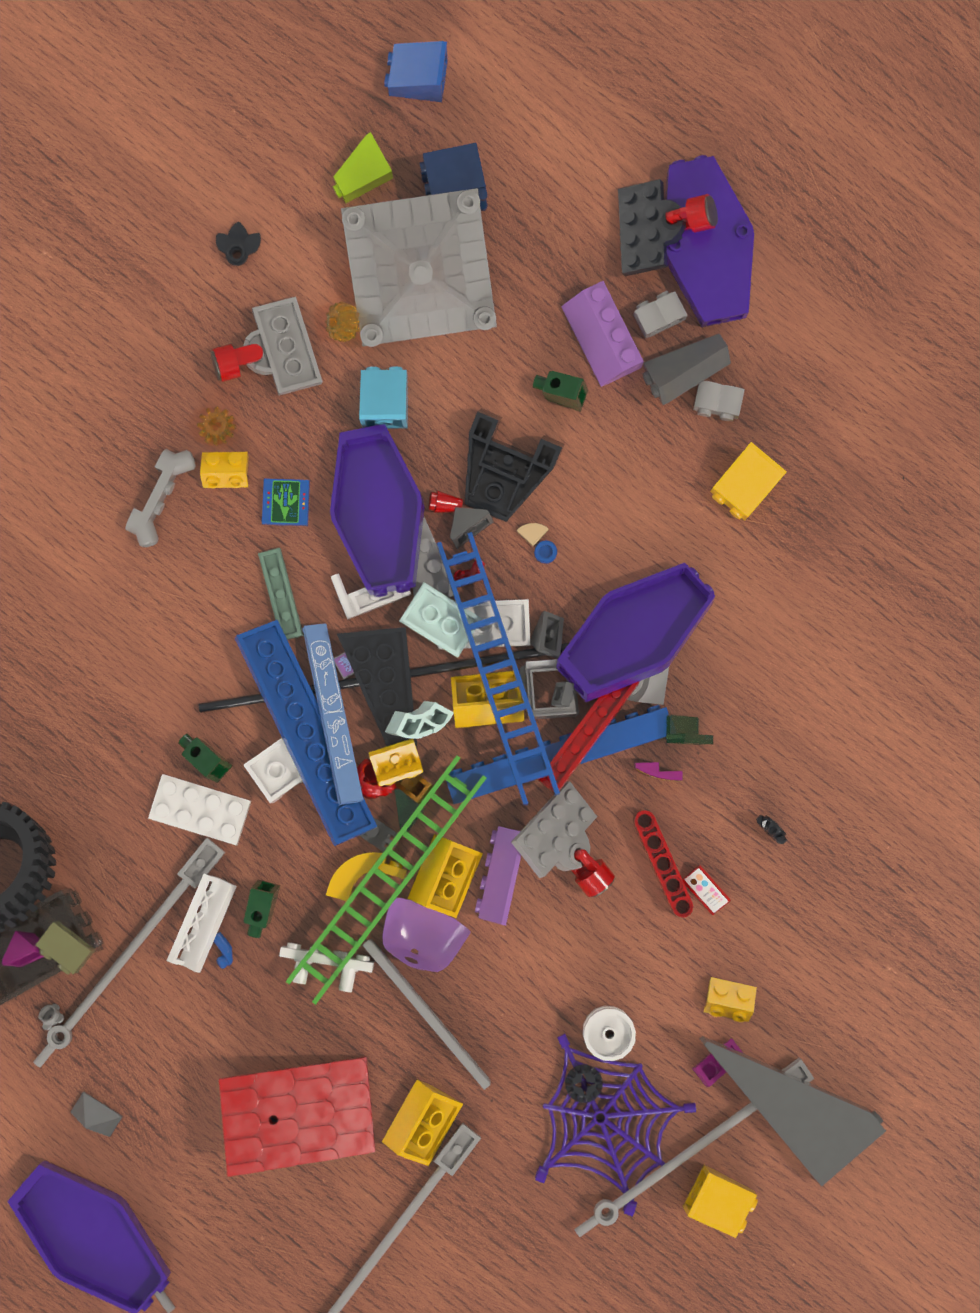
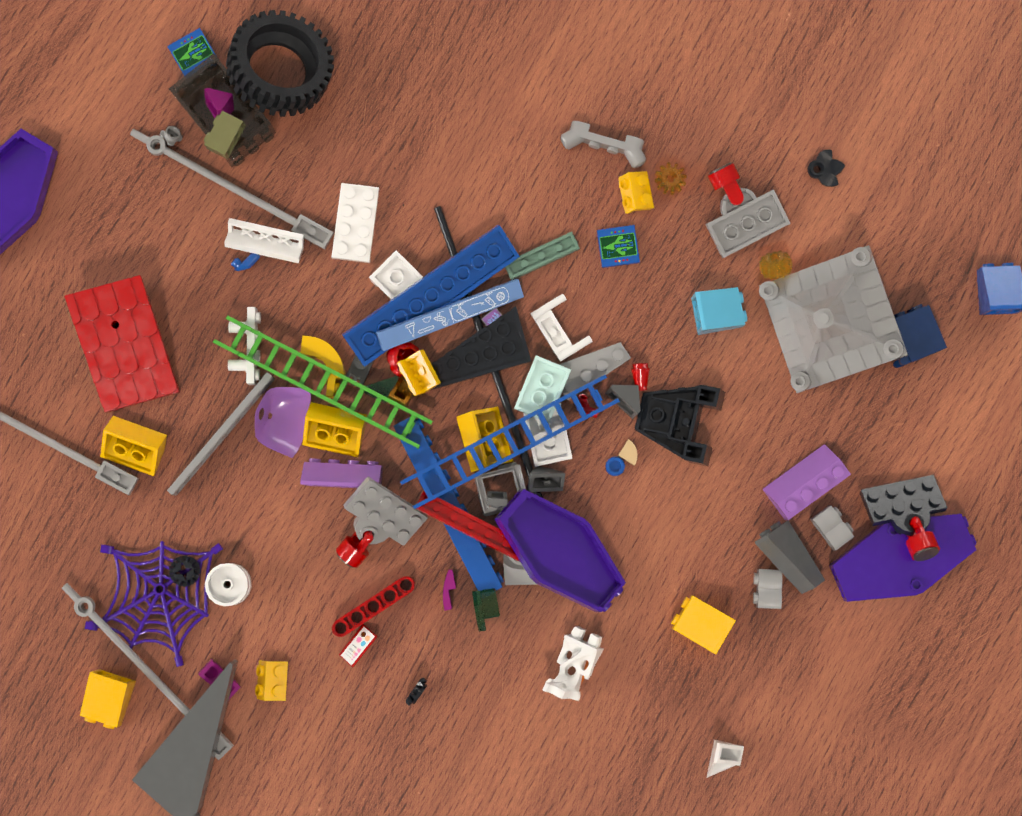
camera: 80 degrees right, 0 degrees up
dark grey slope [71,1091,123,1137] -> none
dark green torso [178,734,233,783] -> none
dark green torso [244,879,280,938] -> none
dark purple container [330,424,425,597] -> none
lime slope [332,132,393,203] -> none
light aqua brick [385,701,454,739] -> none
dark green torso [533,371,588,412] -> none
none -> white hips [543,626,603,701]
none -> white slope [706,740,744,778]

